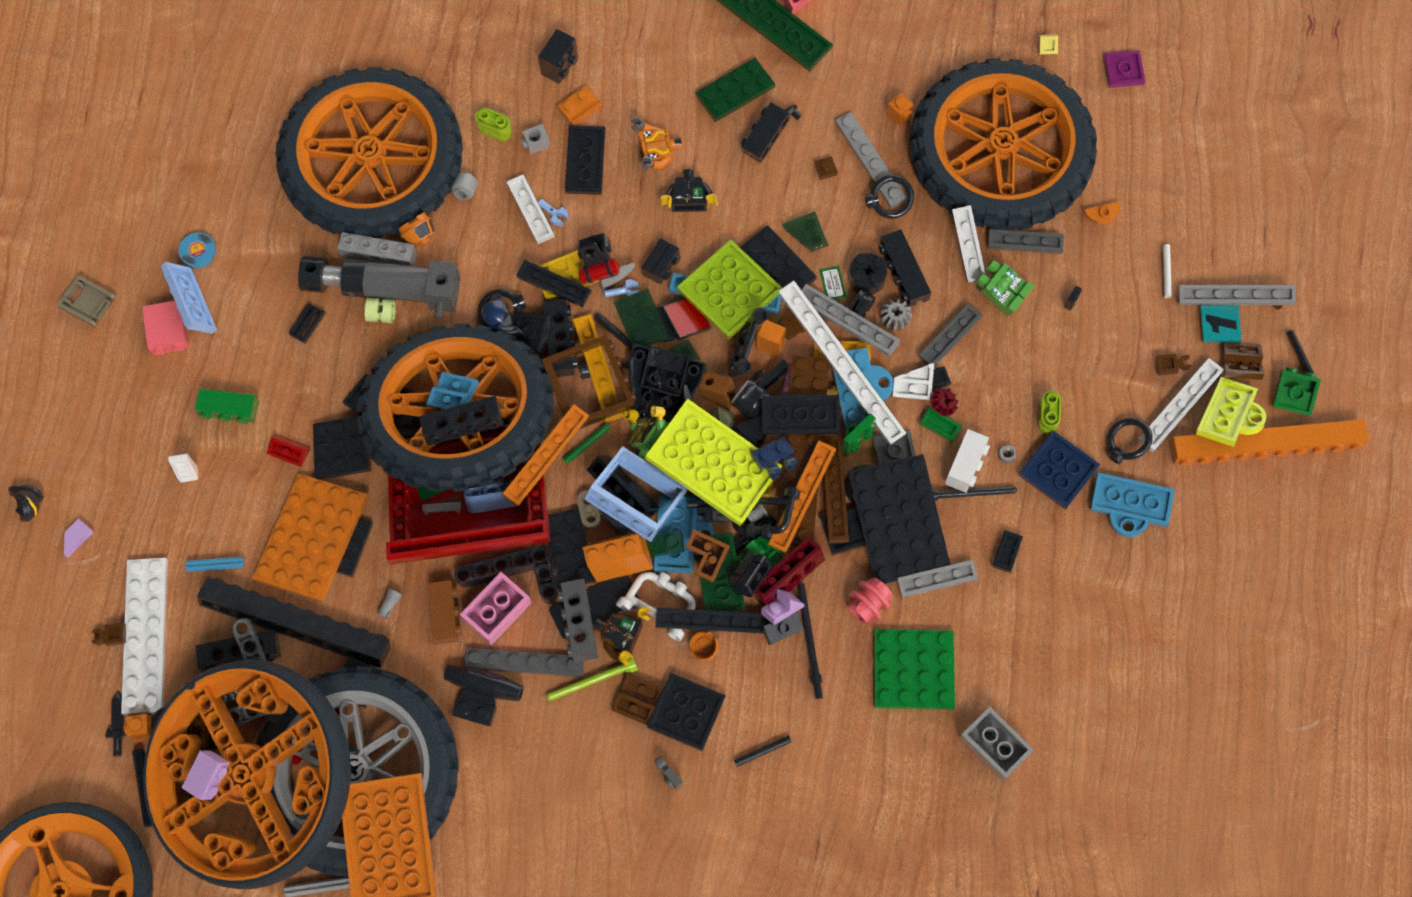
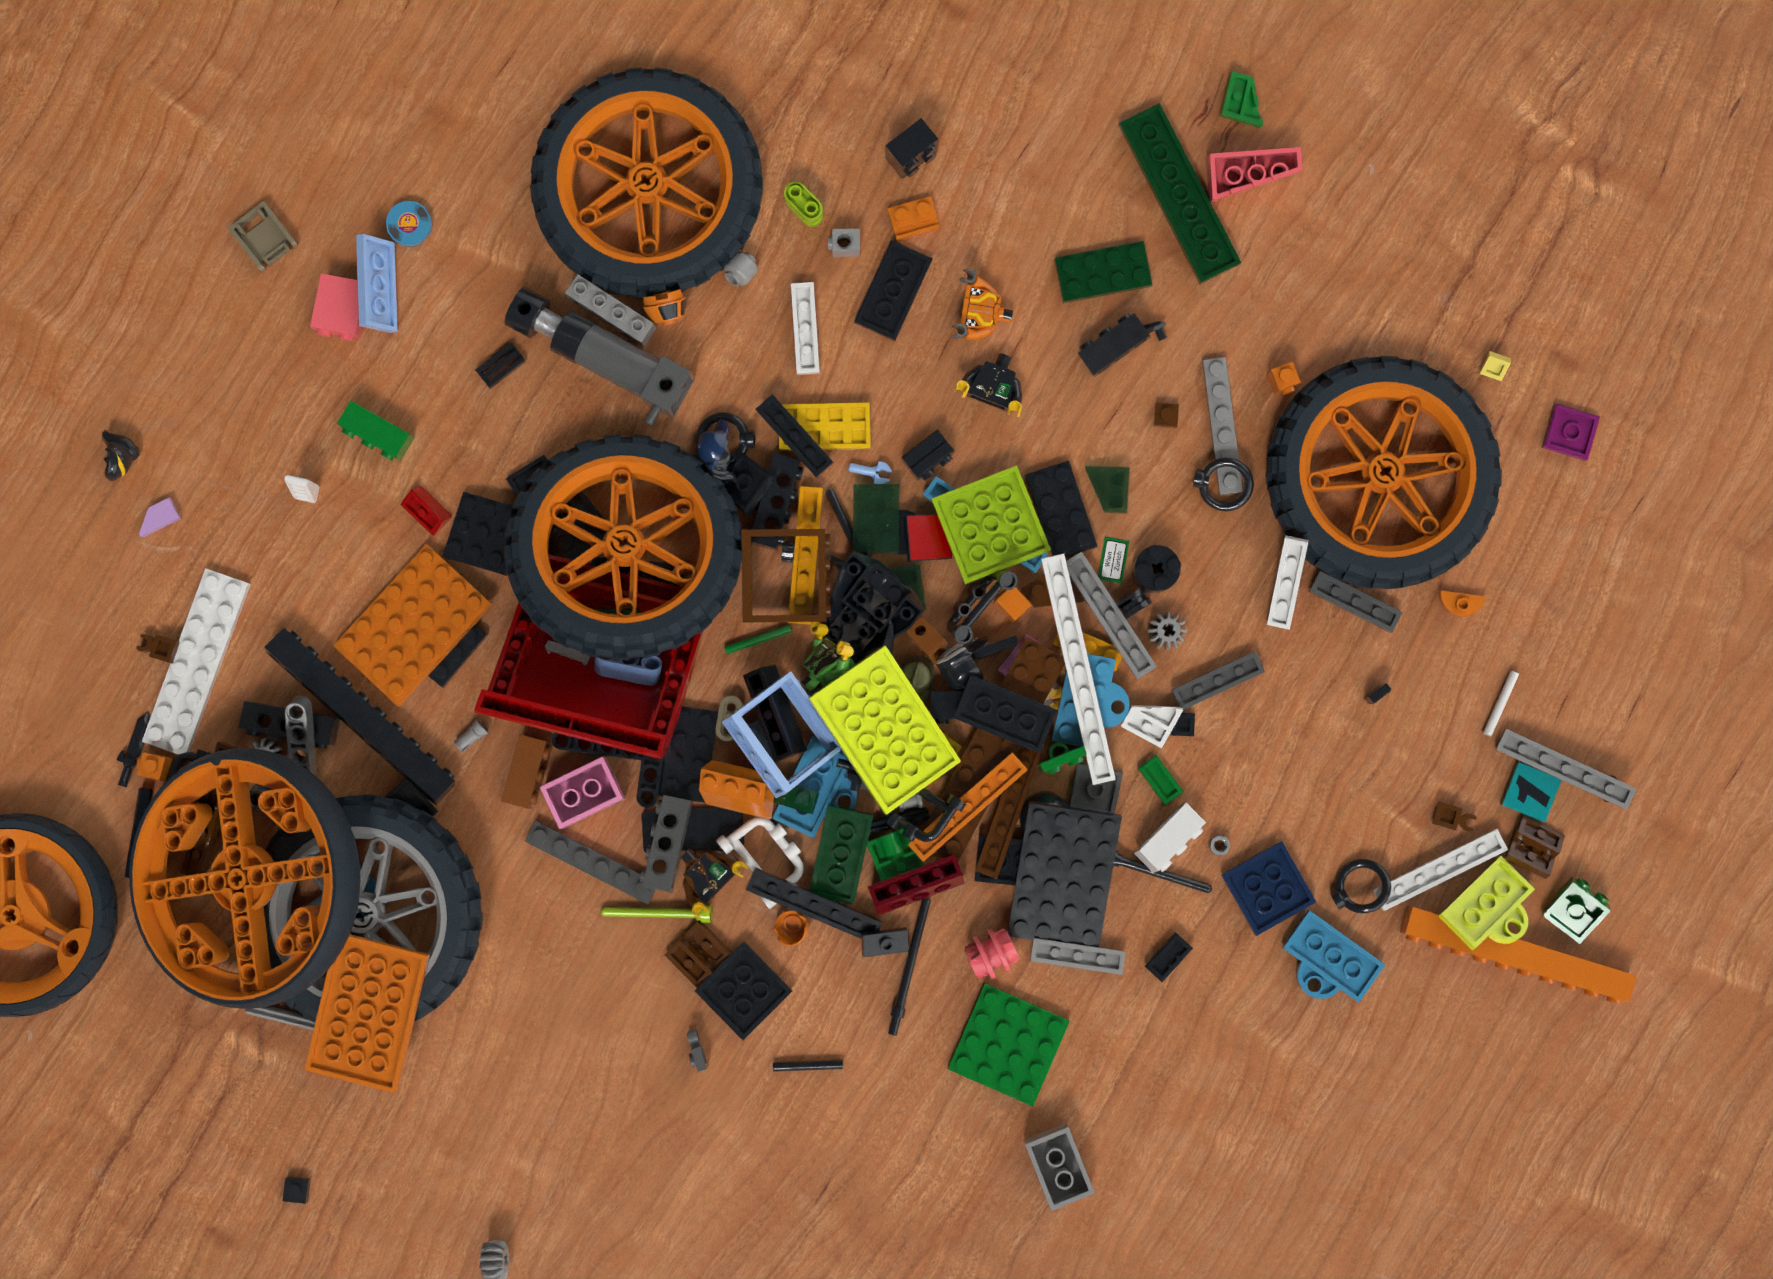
camera: 20 degrees right, 15 degrees up
lavender brick [182,751,230,800] -> none
dark azure axle [185,556,244,572] -> none
yellowish green wheel [365,298,396,323] -> none
black brick [420,395,504,445] -> none
dark azure slope [426,372,479,409] -> none
black plate [443,664,524,727] -> none
orange plate [502,404,589,507] -> none
light blue bar [538,199,568,226] -> none
black piece [577,233,620,284] -> none
light grey slope [600,263,635,291] -> none
dark orange brick [686,529,730,583] -> none
black brick [728,552,771,598] -> none
dark blue plate [751,436,798,480] -> none
lavender slope [761,589,804,625] -> none
black brick [878,229,931,307] -> none
dark red gear [930,386,959,416] -> none
bright green hips [975,260,1034,316] -> none
lime brick [1038,391,1061,435] -> none
black bar [1287,330,1317,378] -> none

